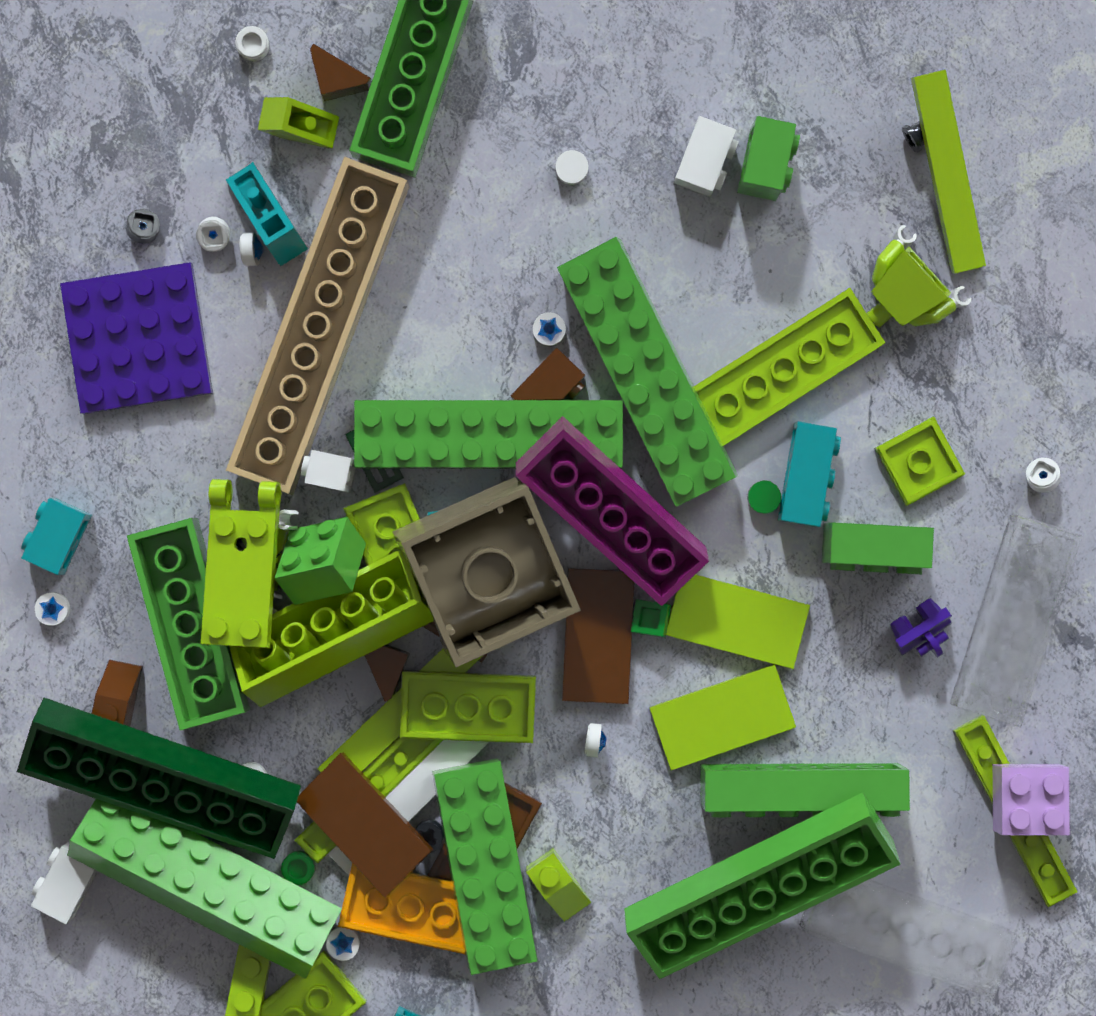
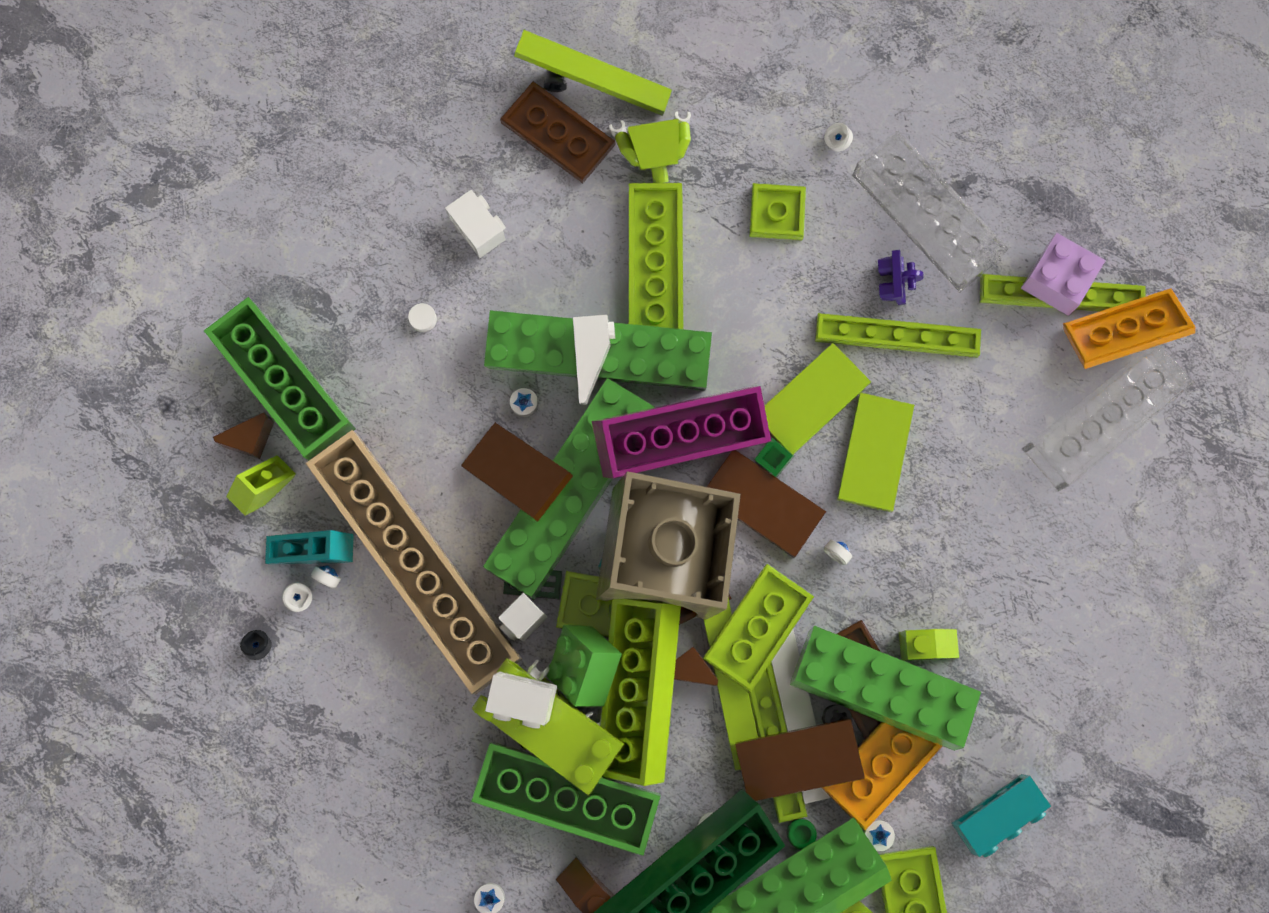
camera: 55 degrees left, 10 degrees down
teal brick [21,498,92,575] -> none
dark purple plate [60,262,213,414] -> none
white tile [235,26,270,61] -> none
reddish brown slope [510,348,585,400] -> none
bright green brick [624,792,901,979] -> none
bright green brick [700,763,910,818] -> none
bright green brick [737,116,800,201] -> none
green tile [747,480,781,514] -> none
teal brick [777,421,841,527] -> none
bright green brick [822,522,934,575] -> none
none -> reddish brown tile [461,422,573,522]
none -> white brick [485,672,557,728]
none -> reddish brown tile [500,81,616,184]
none -> white slope [573,315,615,405]
none -> lime tile [815,313,981,358]
none -> light orange tile [1063,288,1196,369]

